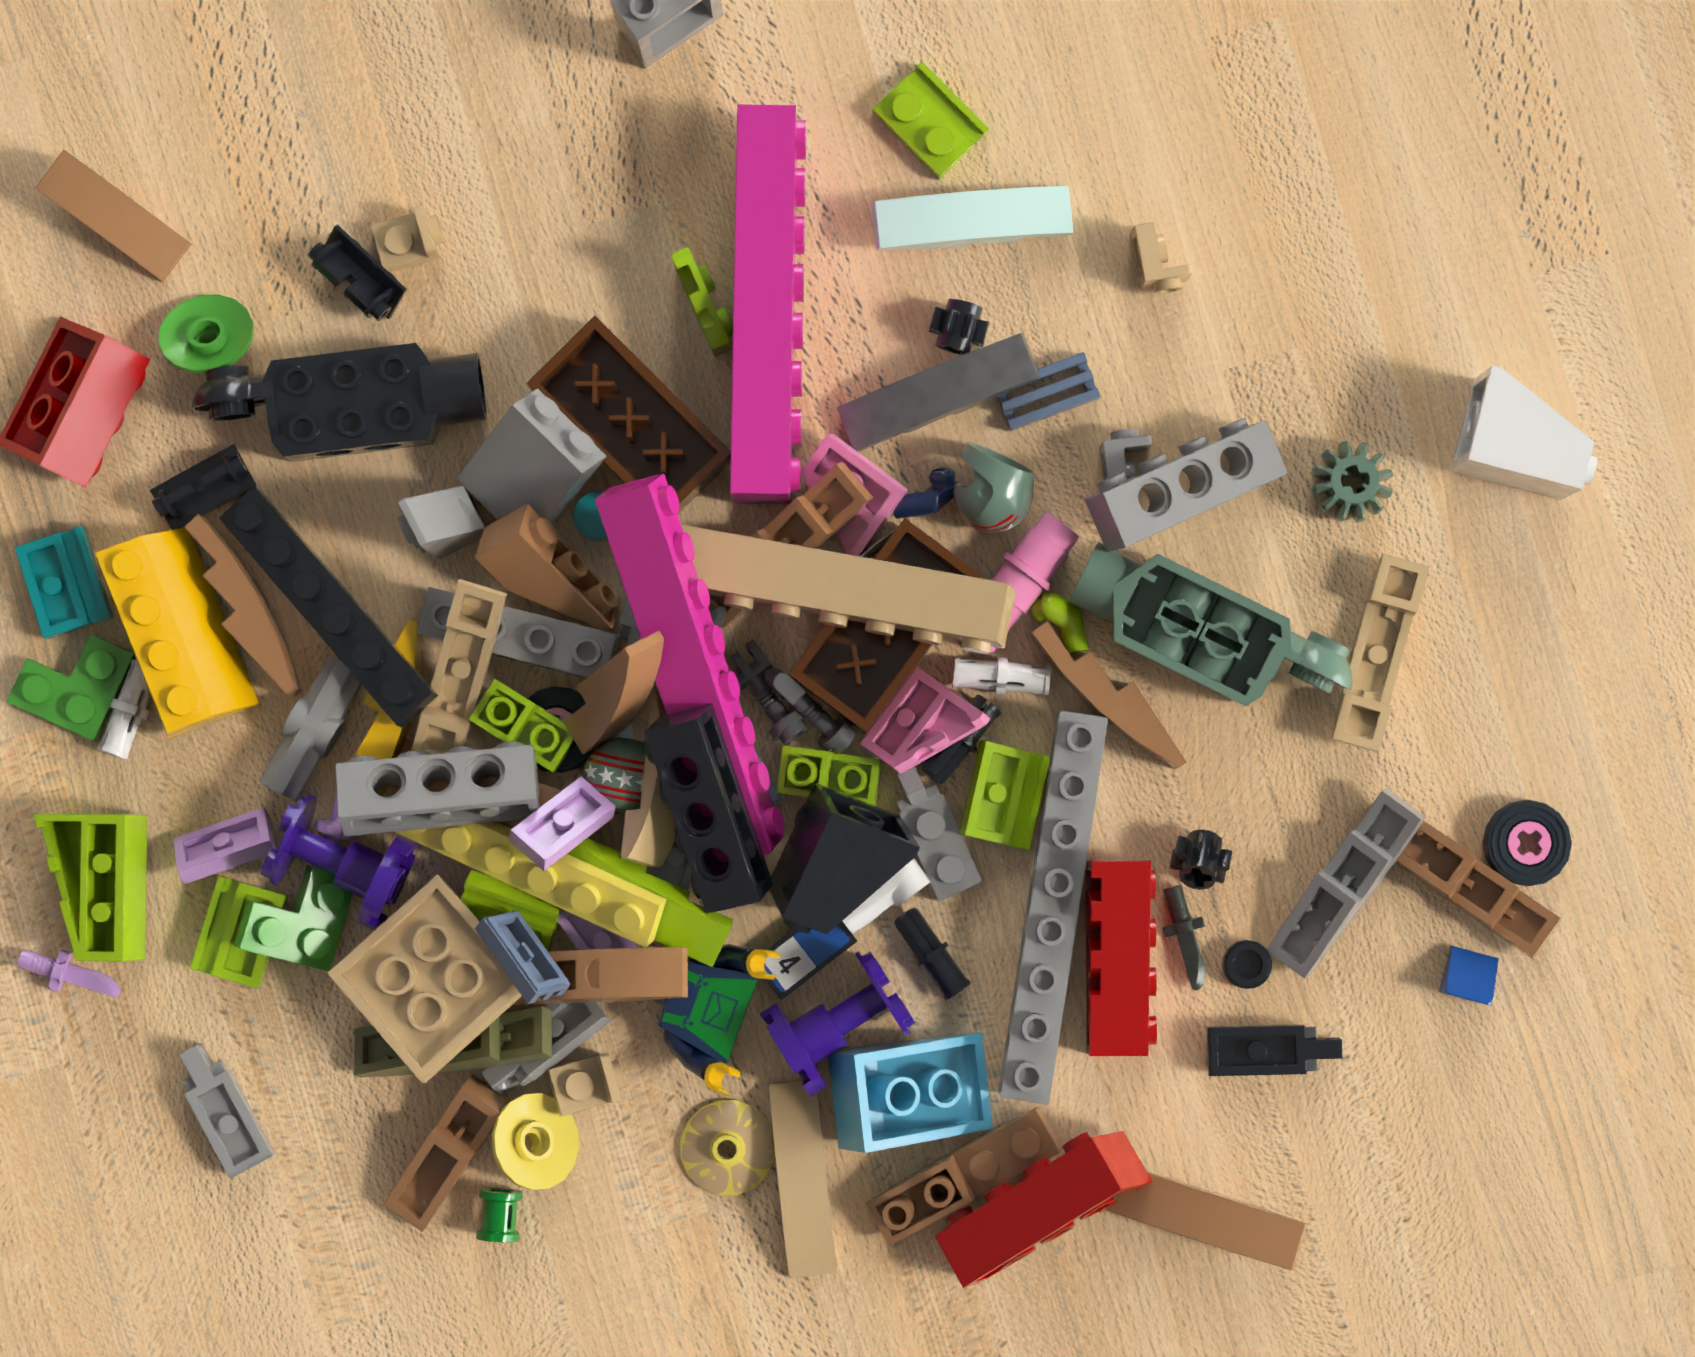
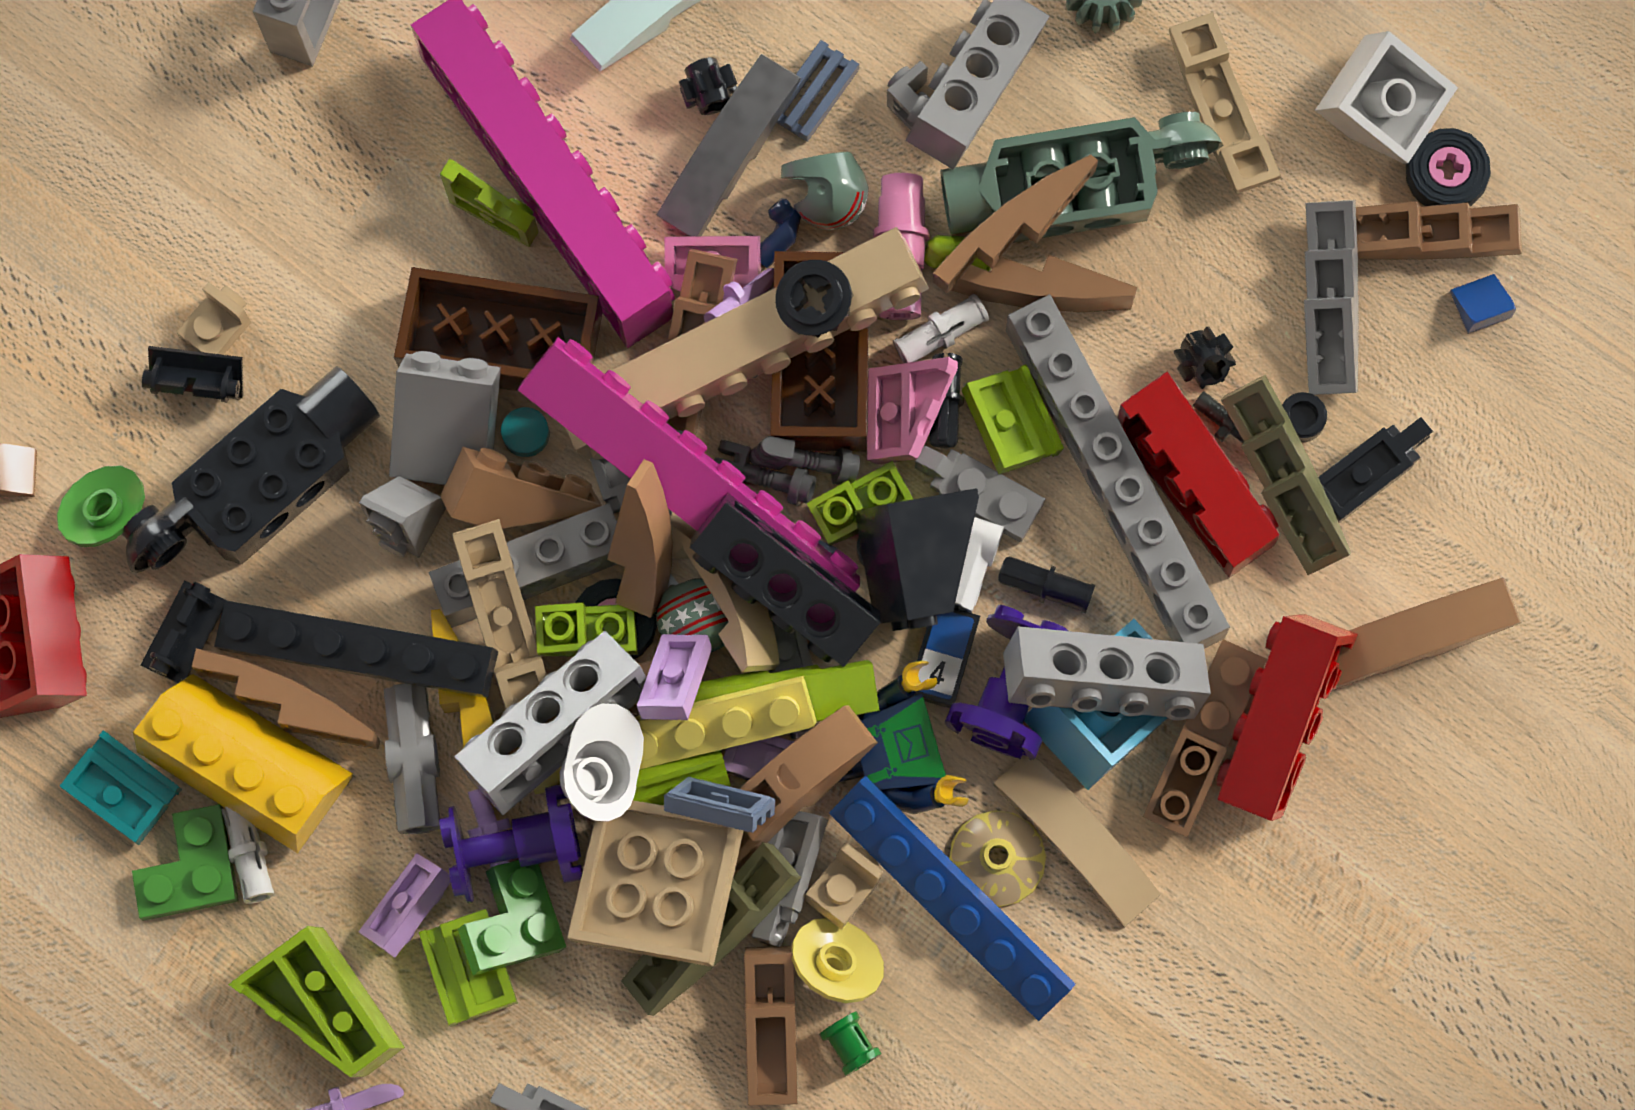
camera: 35 degrees left, 10 degrees down
none -> white piece [560,703,644,821]
none -> lavender piece [704,268,774,323]
none -> black gear [775,259,854,338]
none -> blue plate [829,776,1076,1021]
none -> medium nougat slope [933,155,1098,294]
none -> light grey brick [1003,626,1211,721]
none -> olive slope [1221,375,1351,575]
none -> white slope [1315,31,1458,164]

